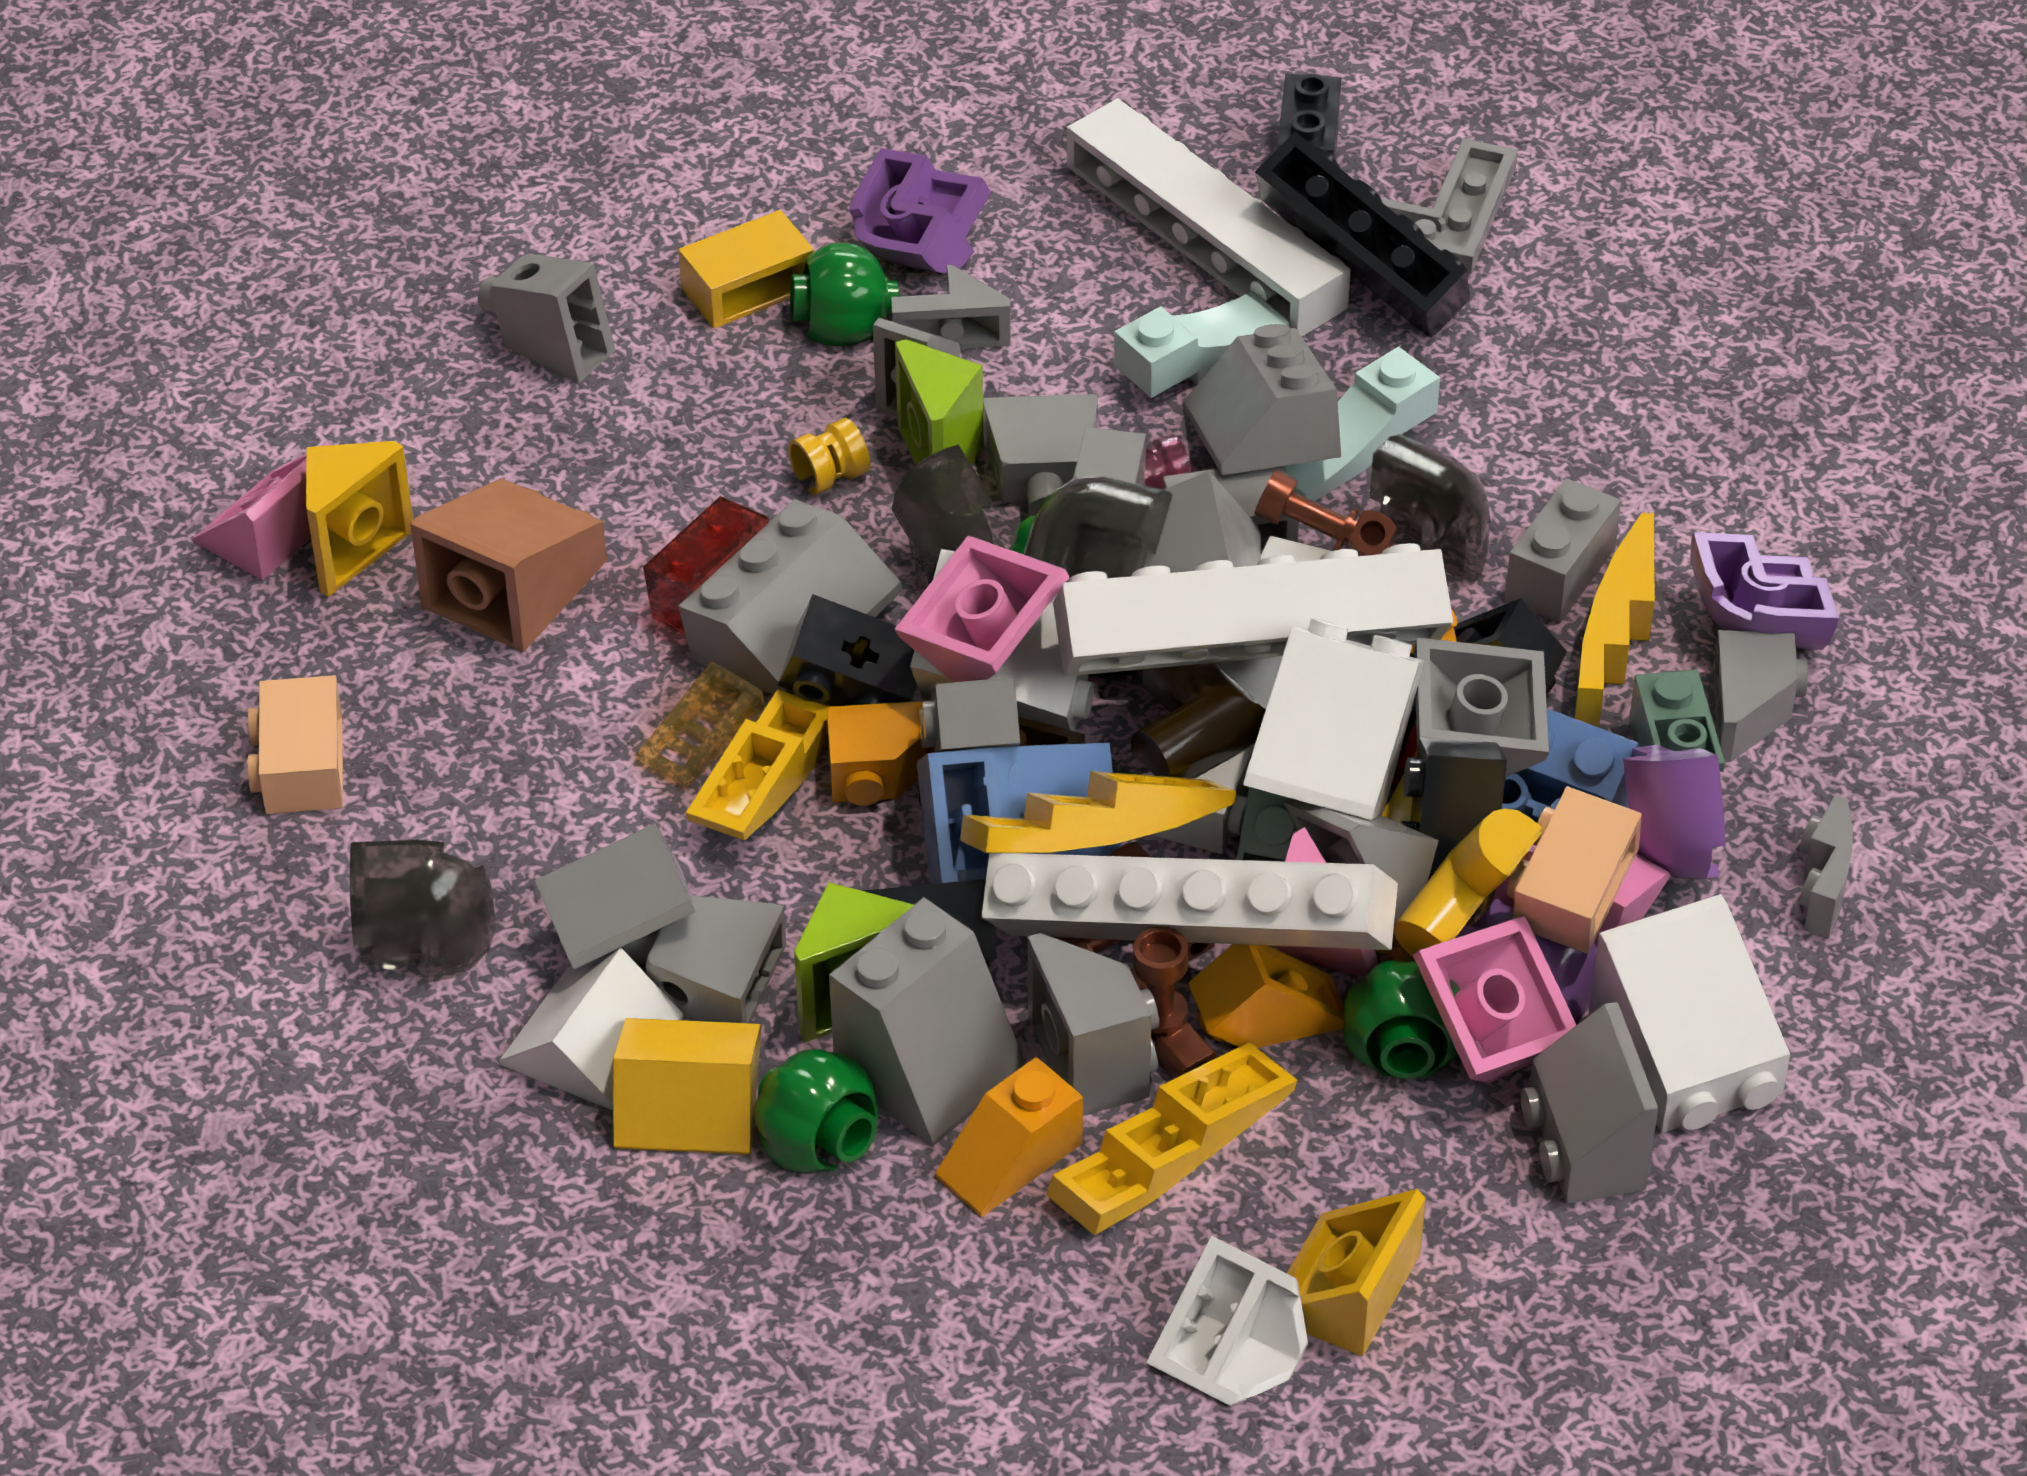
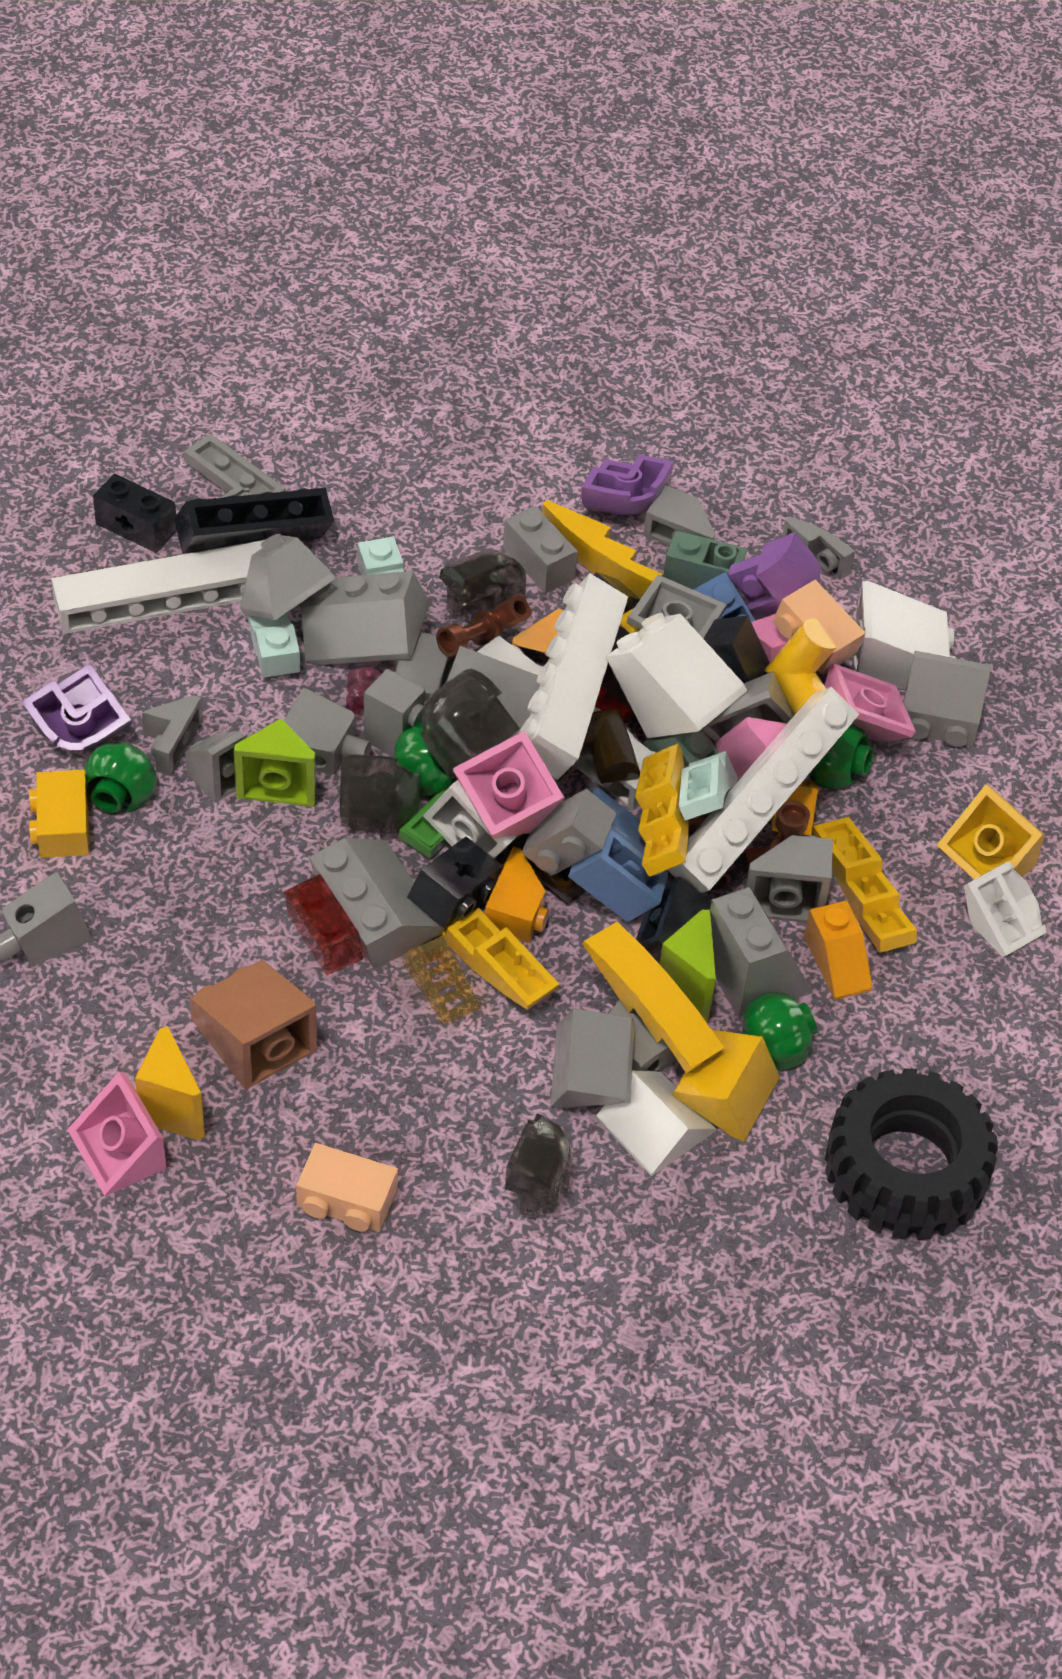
camera: 70 degrees left, 5 degrees up
yellow wheel [788,417,870,495] -> none
none -> light grey slope [240,534,335,620]
none -> yellow slope [582,921,725,1074]
none -> light aqua slope [679,751,738,821]
none -> black tyre [825,1068,998,1240]

